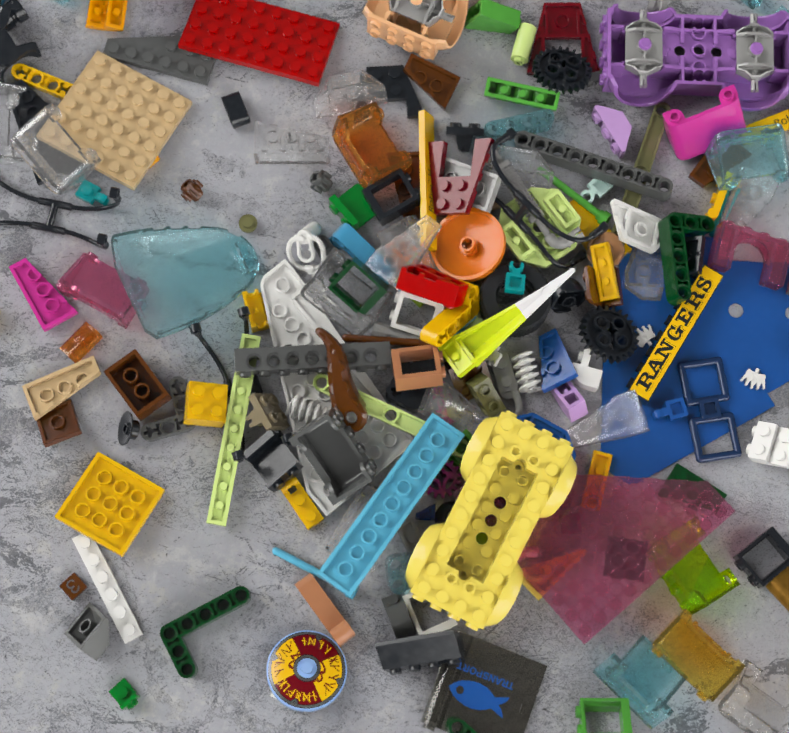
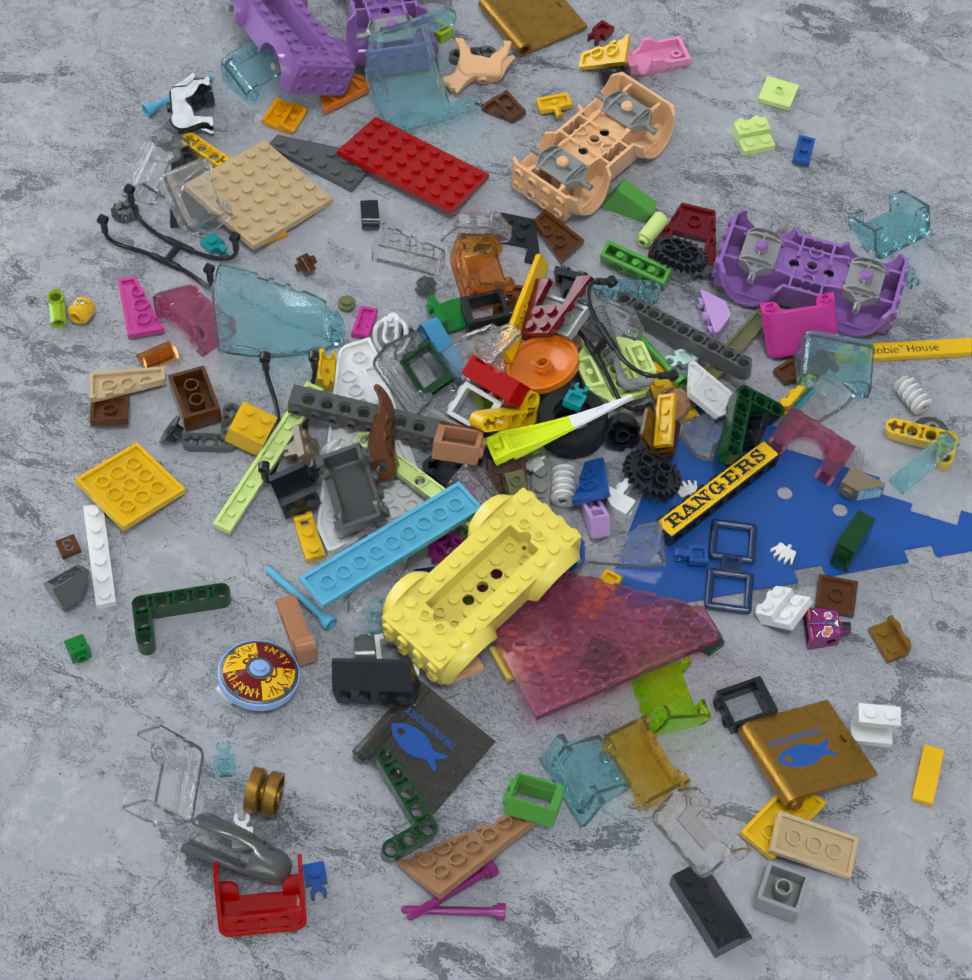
camera: 15 degrees right, 20 degrees down
none -> dark pink plate [351,306,378,339]

